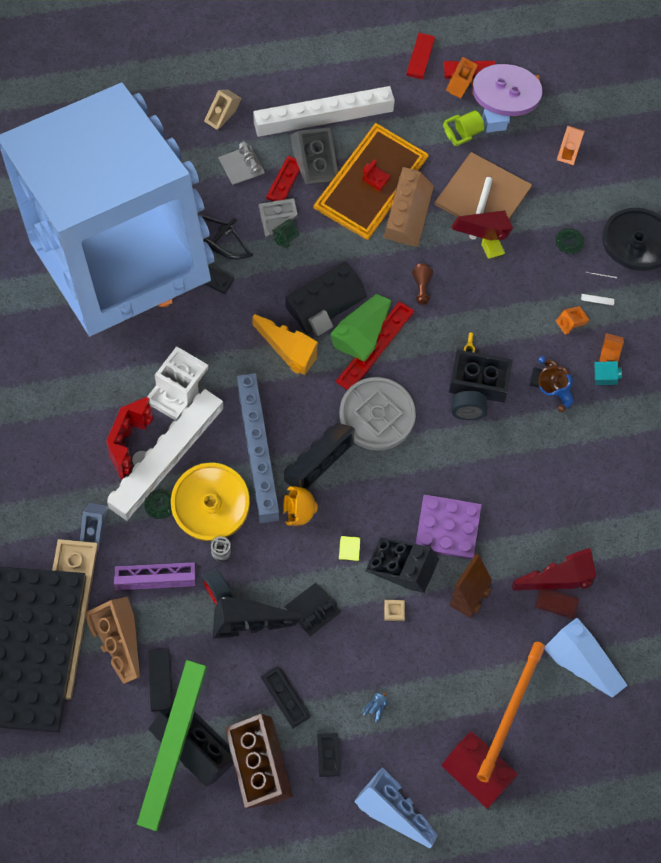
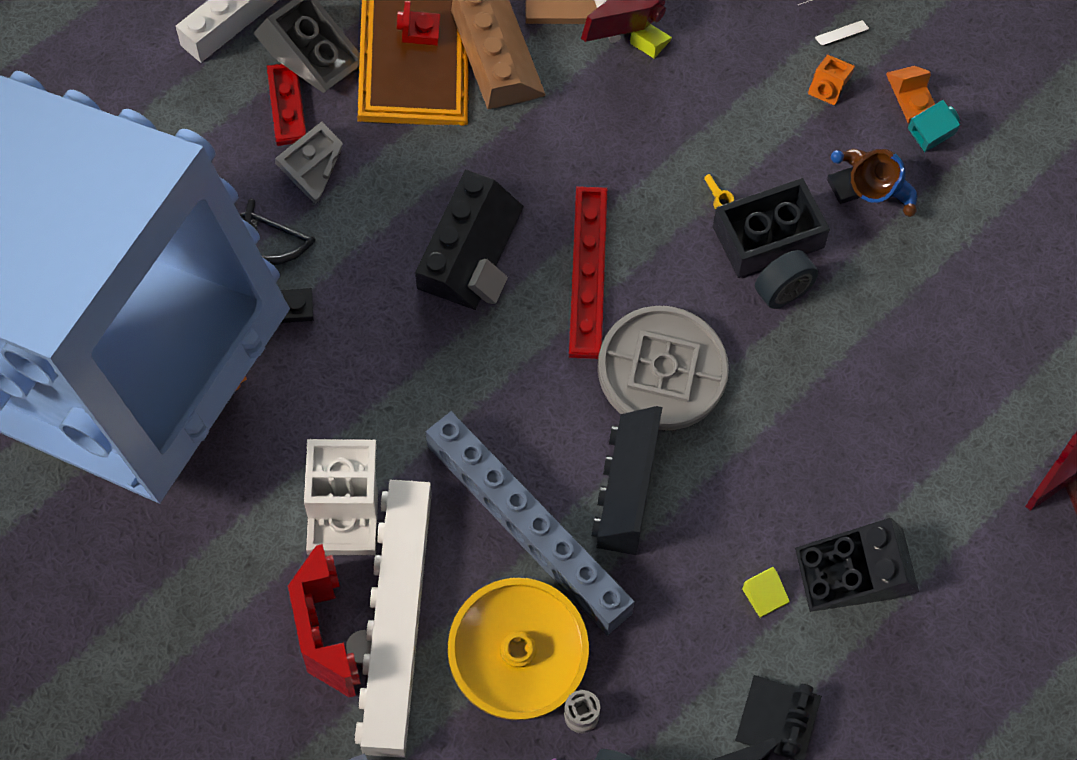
camera: 30 degrees left, 0 degrees up
clear green gear [144,489,172,519] -> none
tan slope [204,90,242,130] -> none
light grey hinge [218,142,265,185] -> none
light orange wedge [253,314,318,375] -> none
clear green bracket [272,219,299,248] -> none
light orange cylinder [283,486,318,526] -> none
bright green wedge [330,294,392,362] -> none
tan tile [384,600,405,621] -> none
copper piece [411,263,433,305] -> none
medium lavender plate [416,495,481,560] -> none
reddish brown slope [450,554,493,618] -> none

